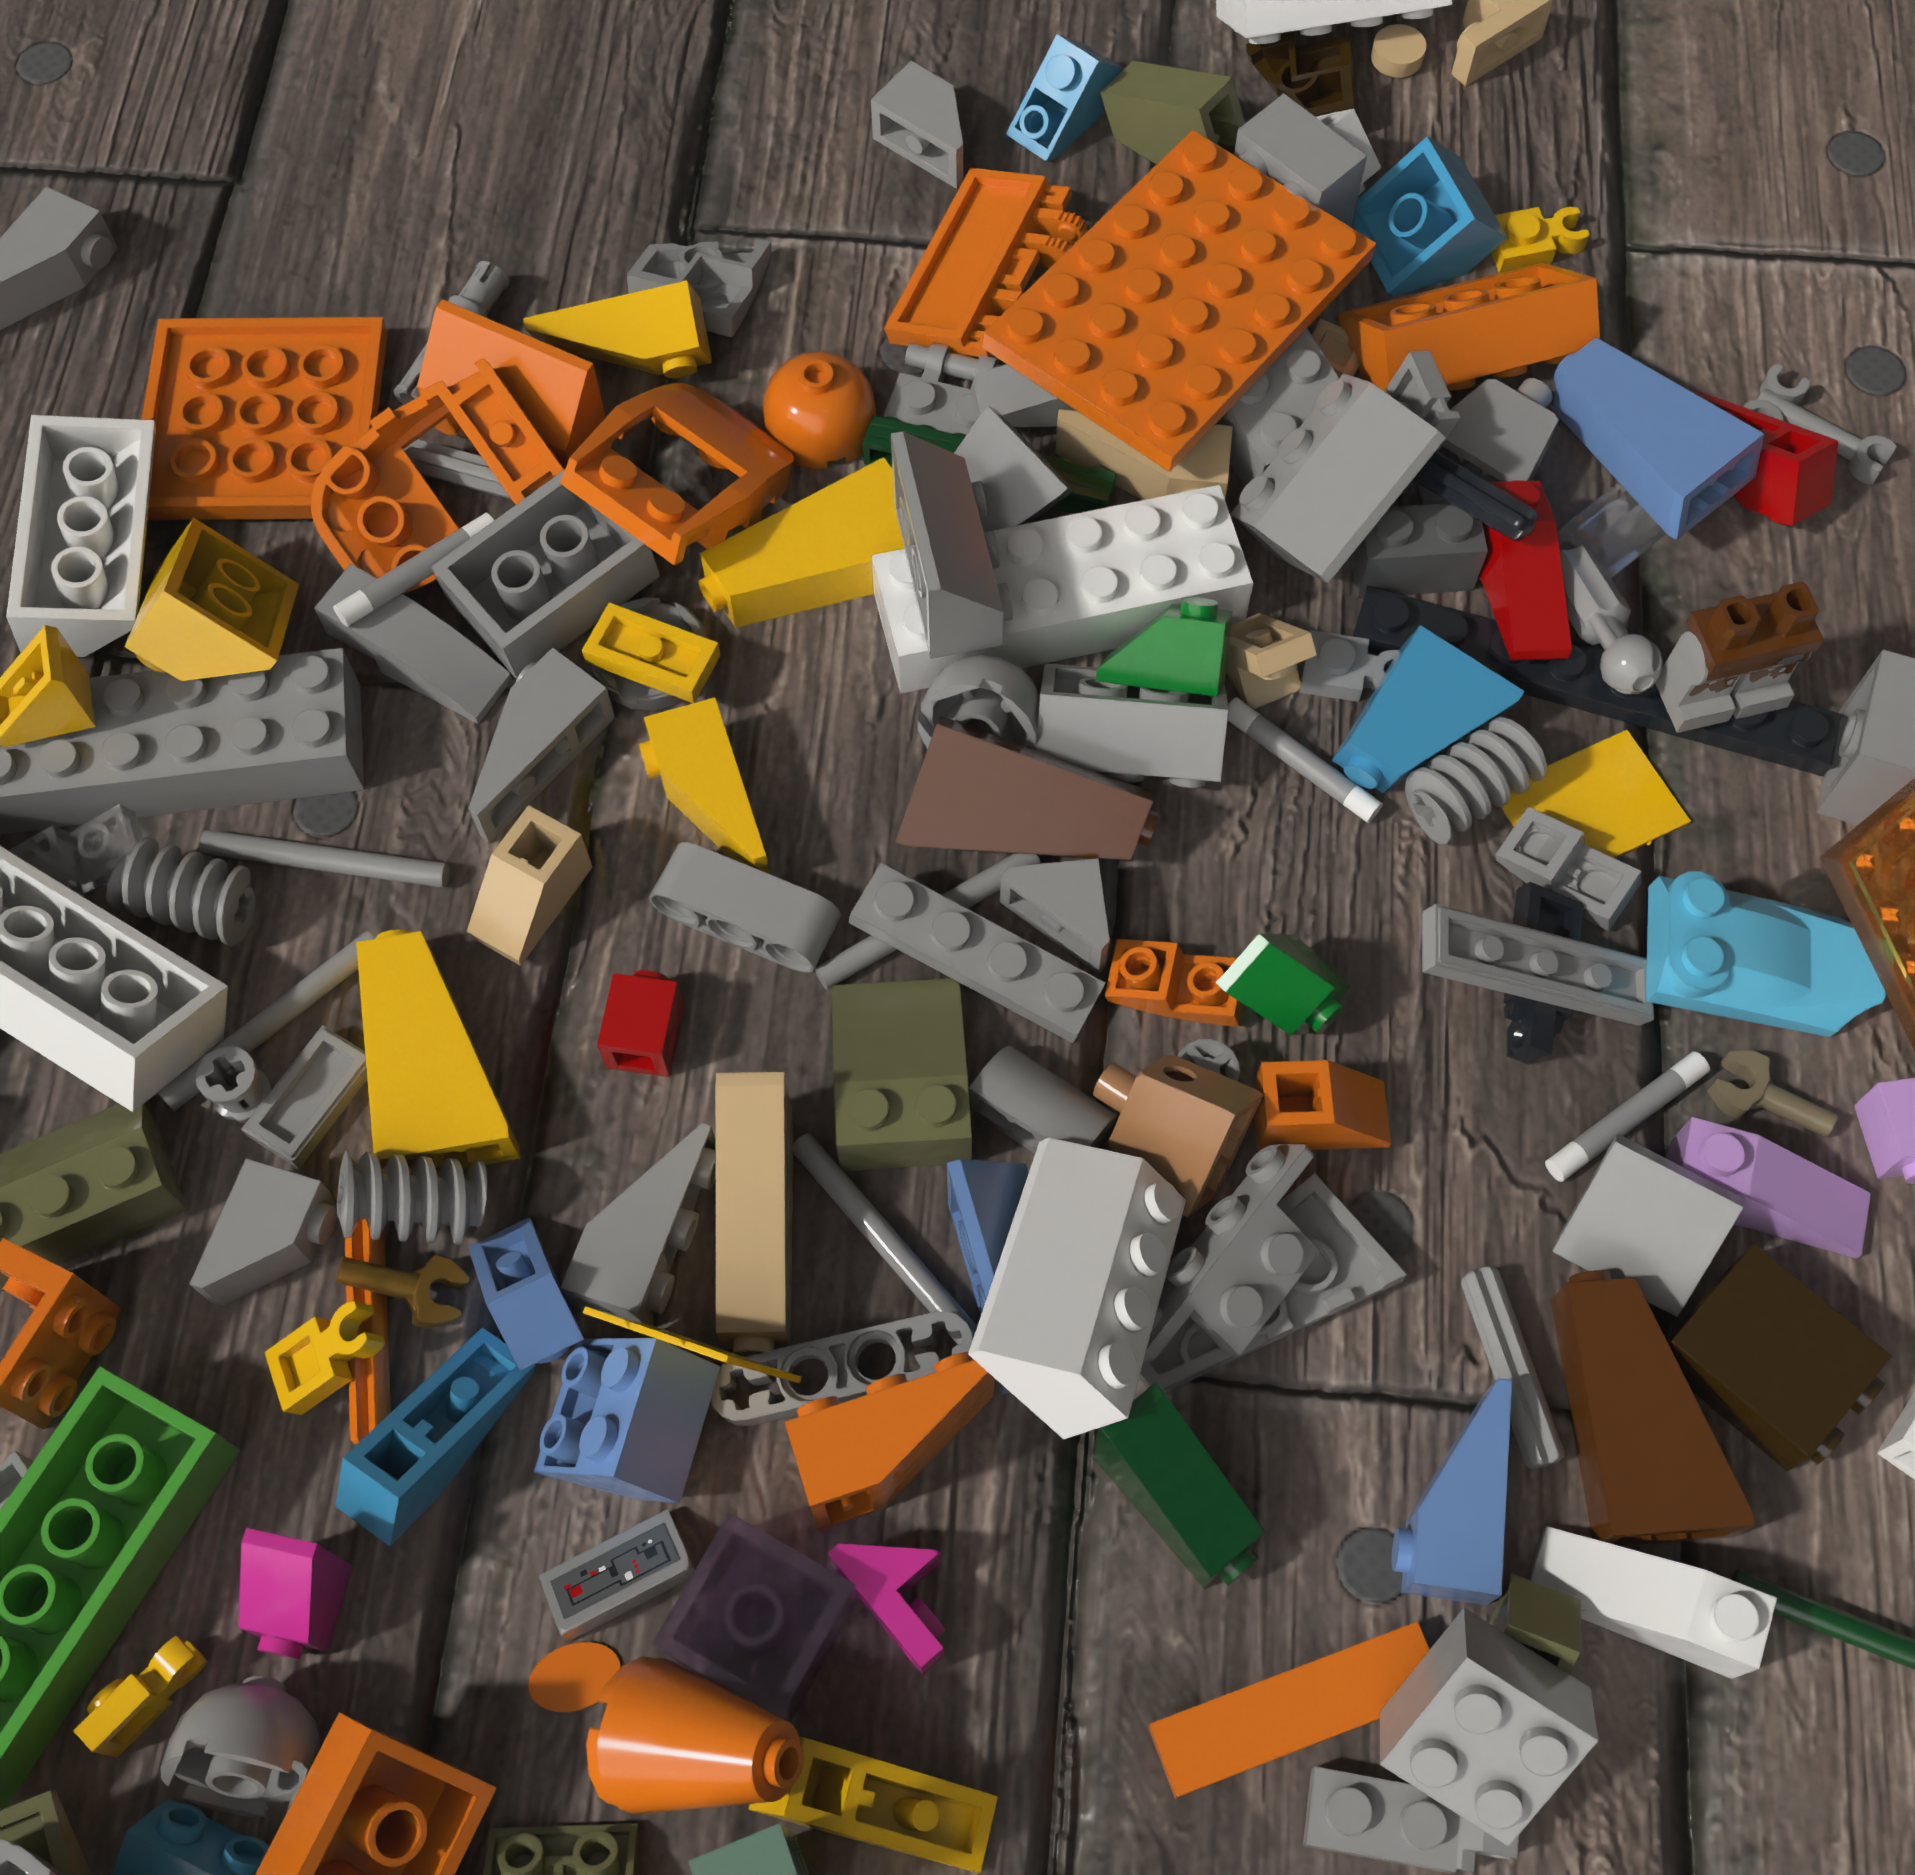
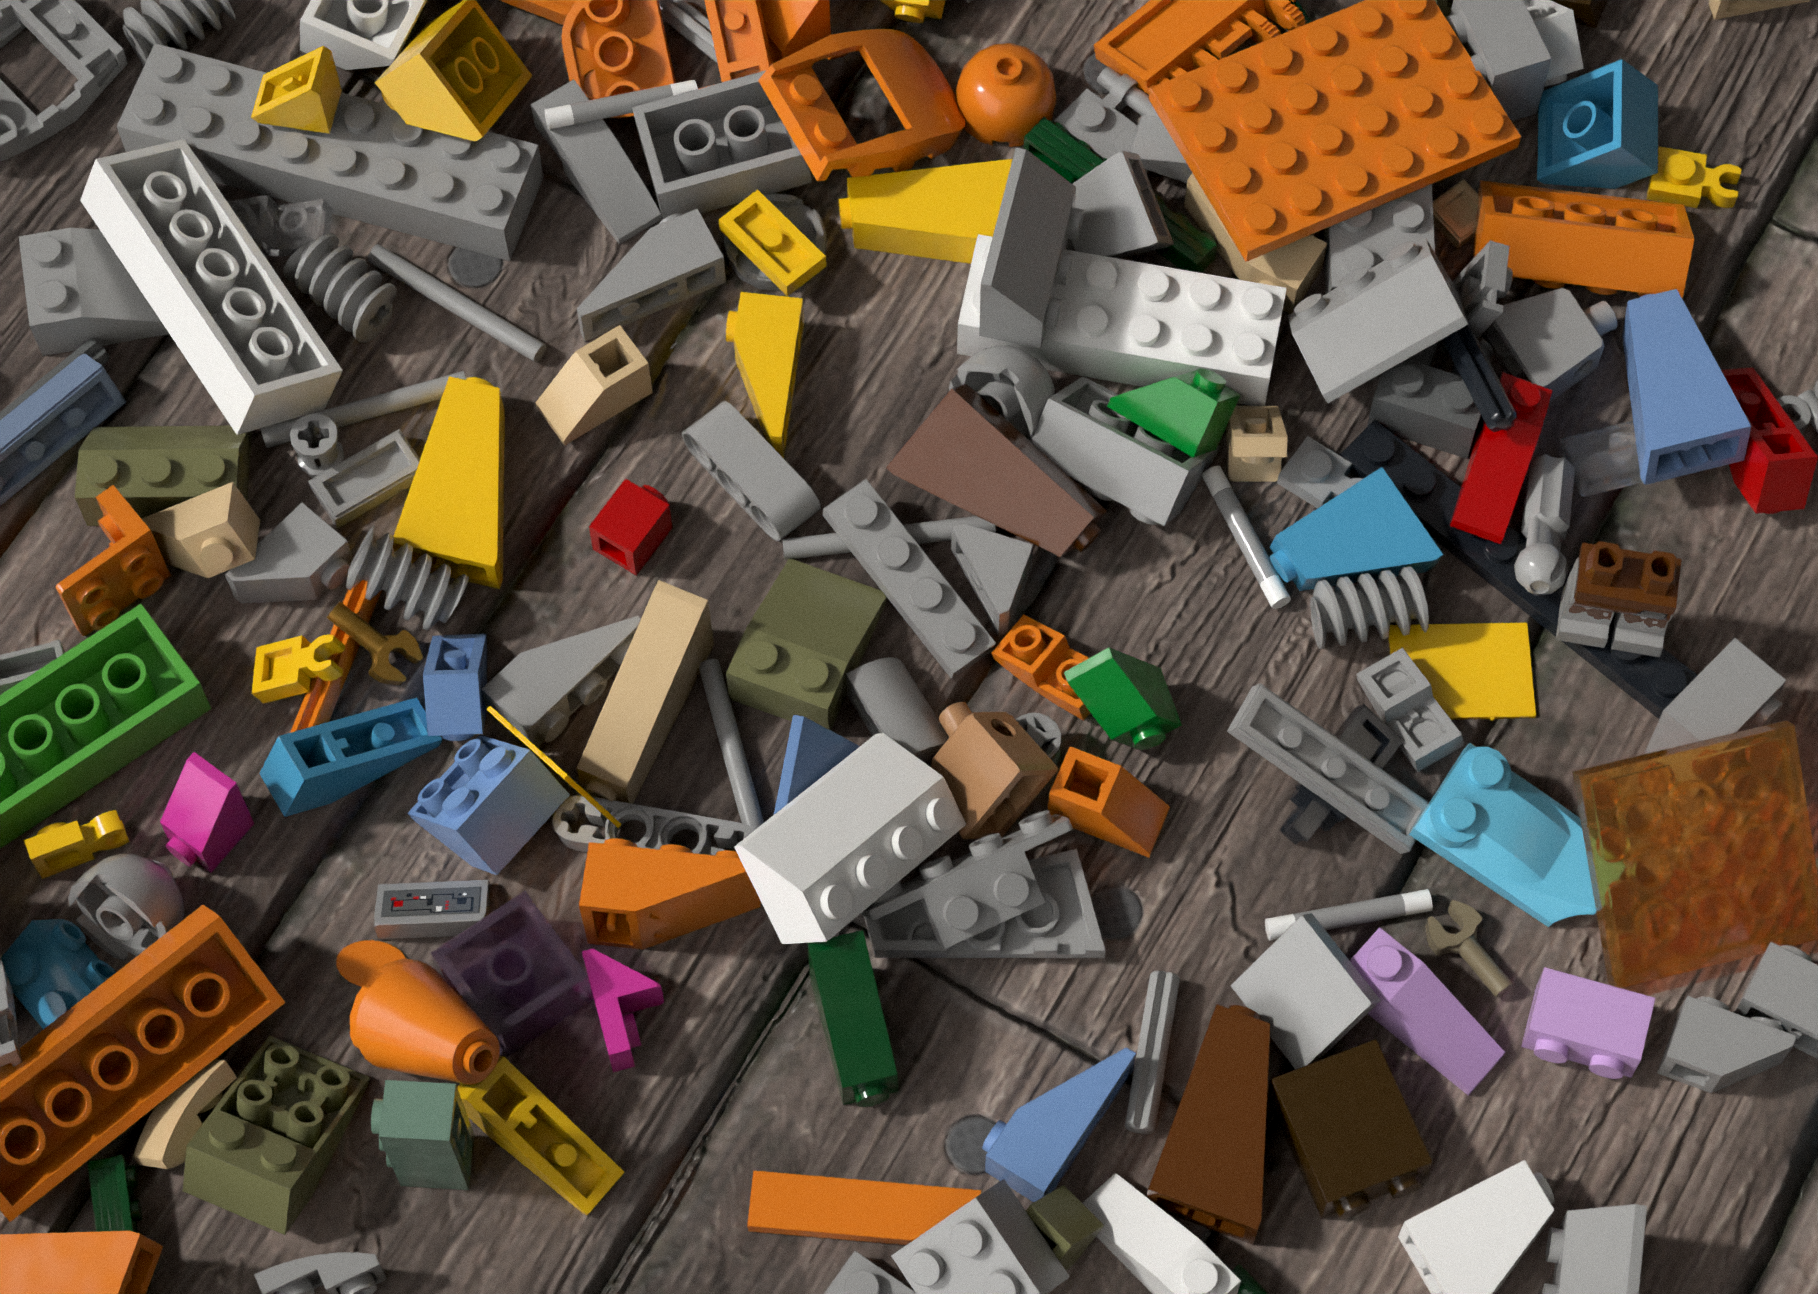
camera: 25 degrees right, 0 degrees up
none -> tan slope [142,482,260,578]

